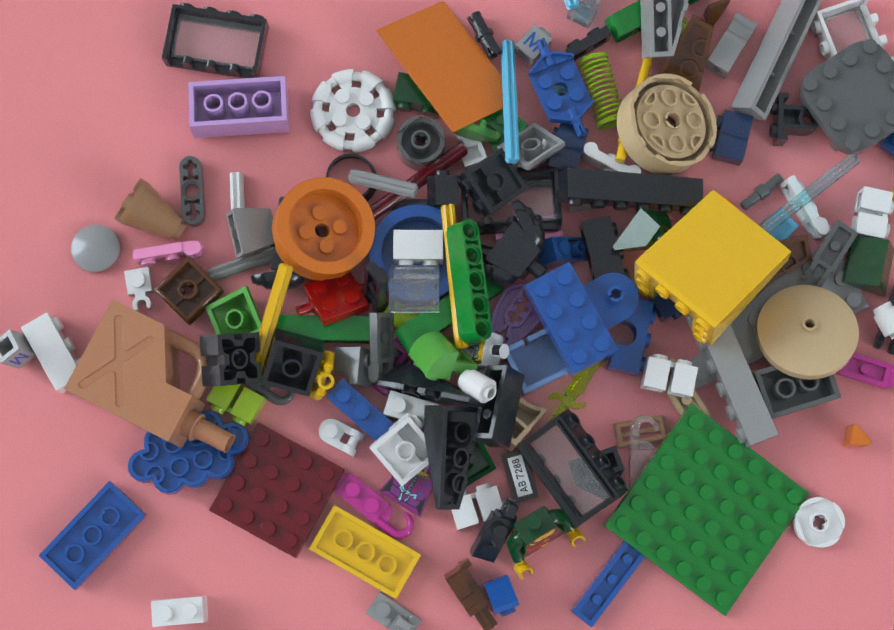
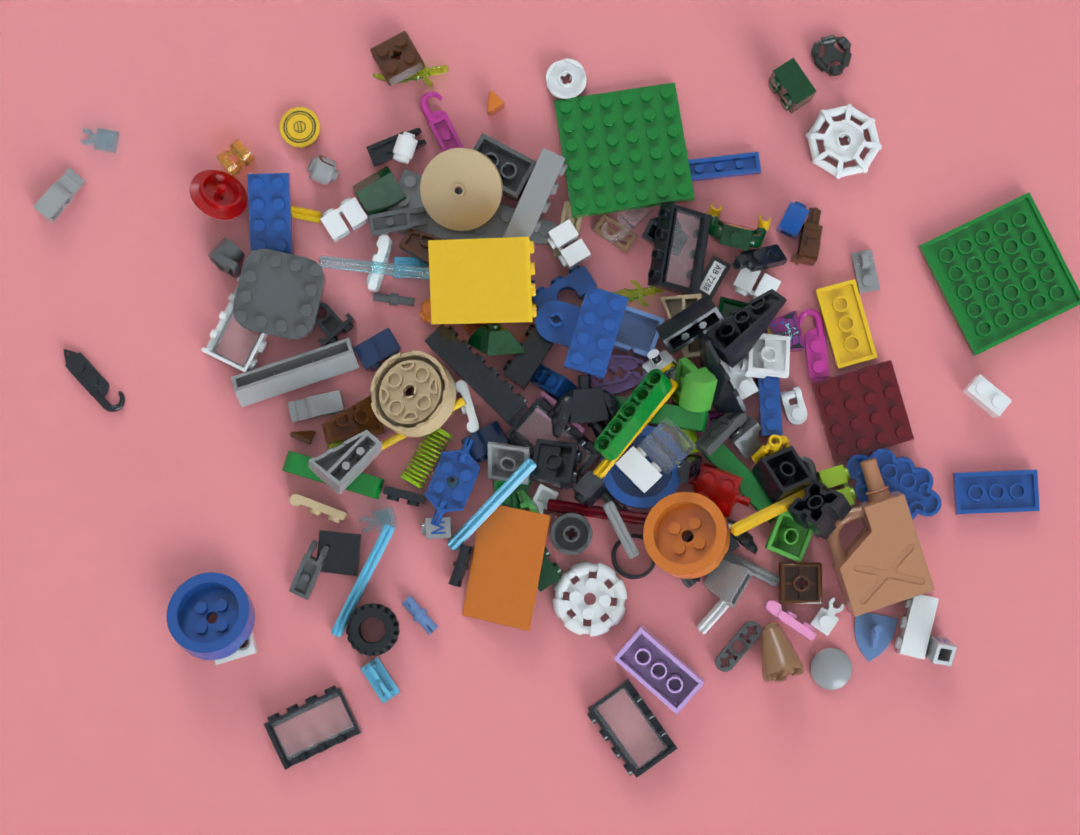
camera: 135 degrees left, 5 degrees up
white brick [458,369,497,403] -> none
none -> medium blue shield [854,613,898,662]

